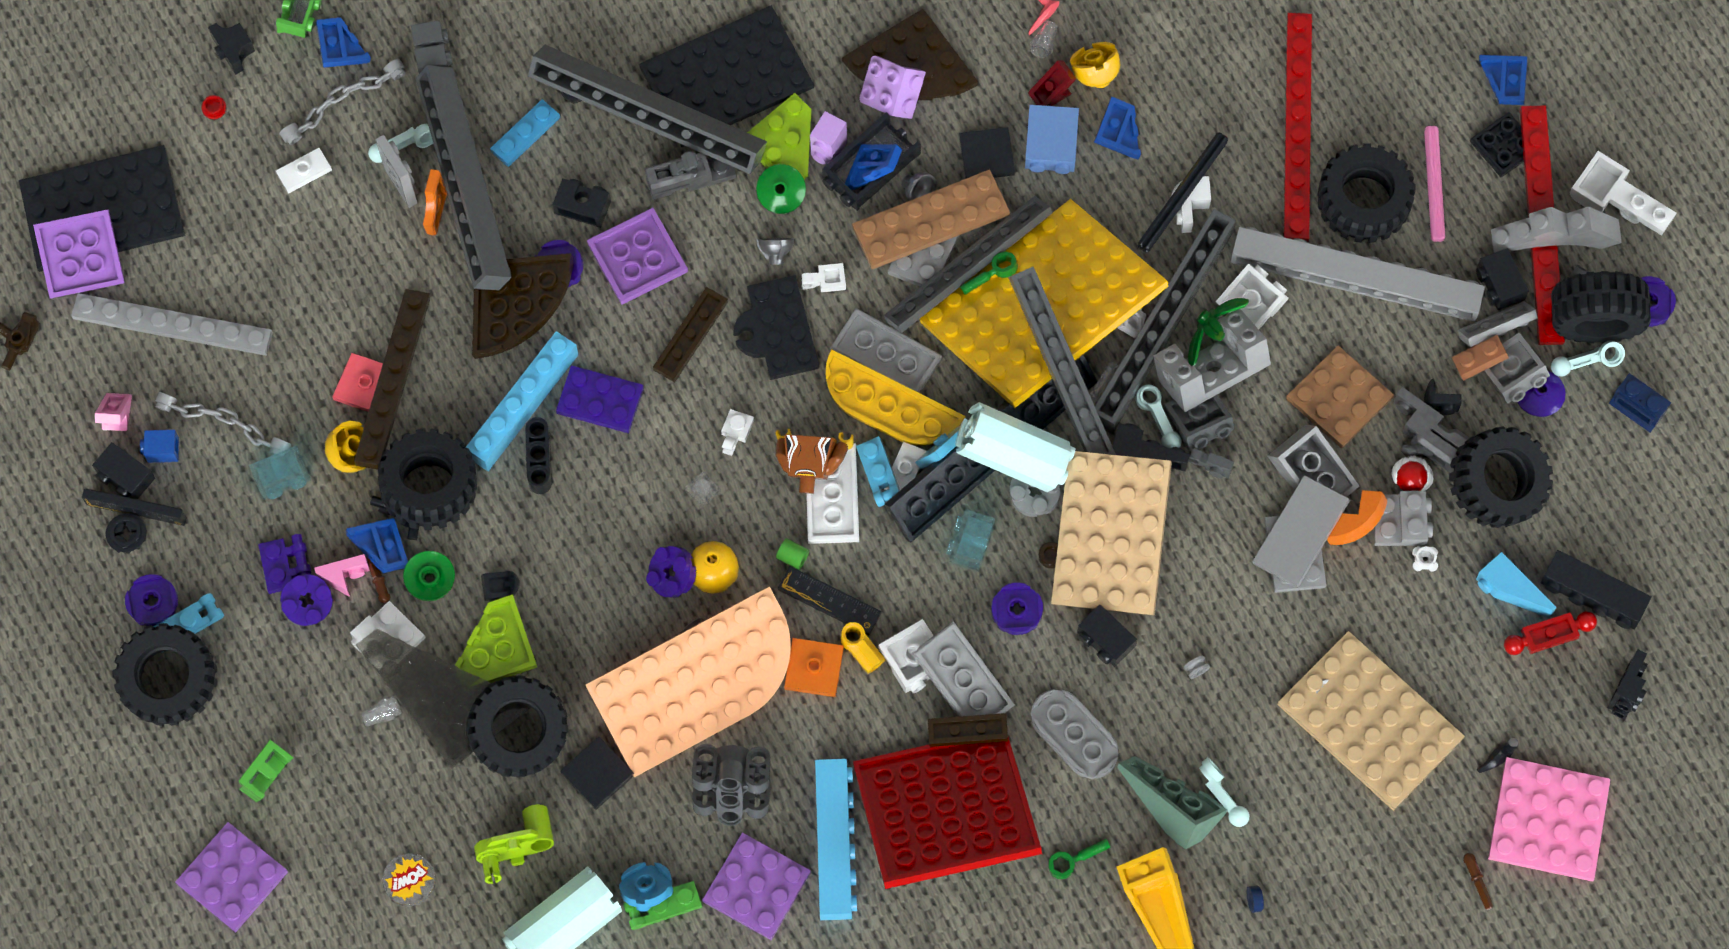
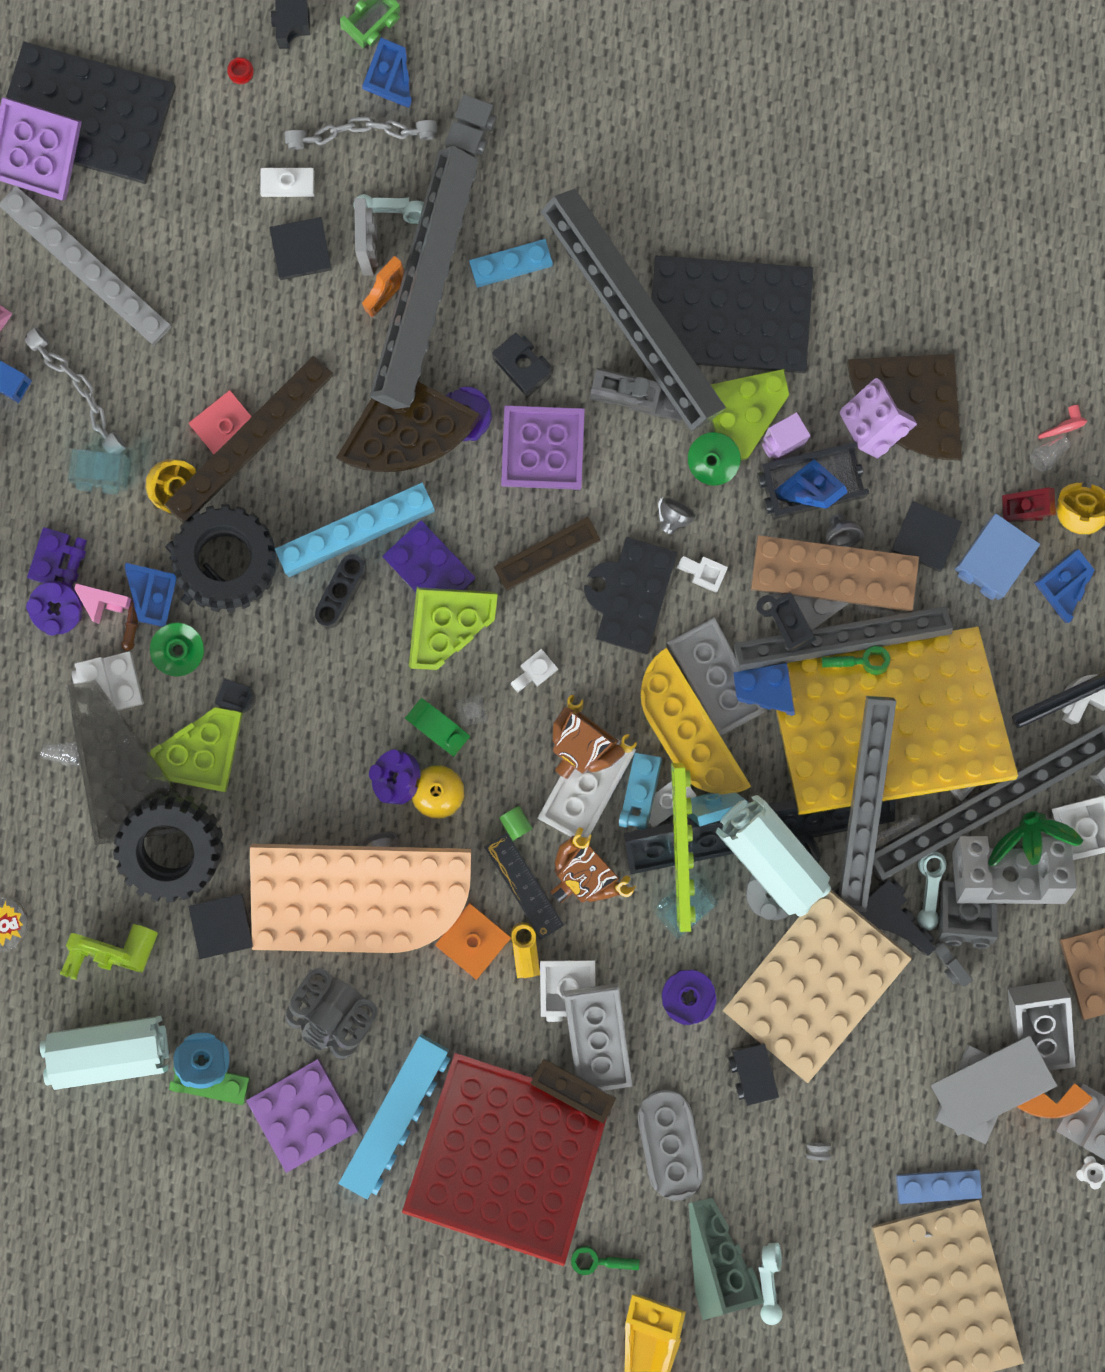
camera: 30 degrees right, 15 degrees up
dark brown tile [1038,542,1058,569] -> none
none -> black tile [269,217,332,280]
none -> green brick [404,697,470,757]
none -> lime plate [409,587,498,670]
none -> dark orange torso [550,827,636,903]
none -> lime plate [671,763,696,932]
none -> blue wing [733,663,795,716]
none -> black hinge [756,592,817,653]
none -> medium blue plate [896,1169,982,1204]

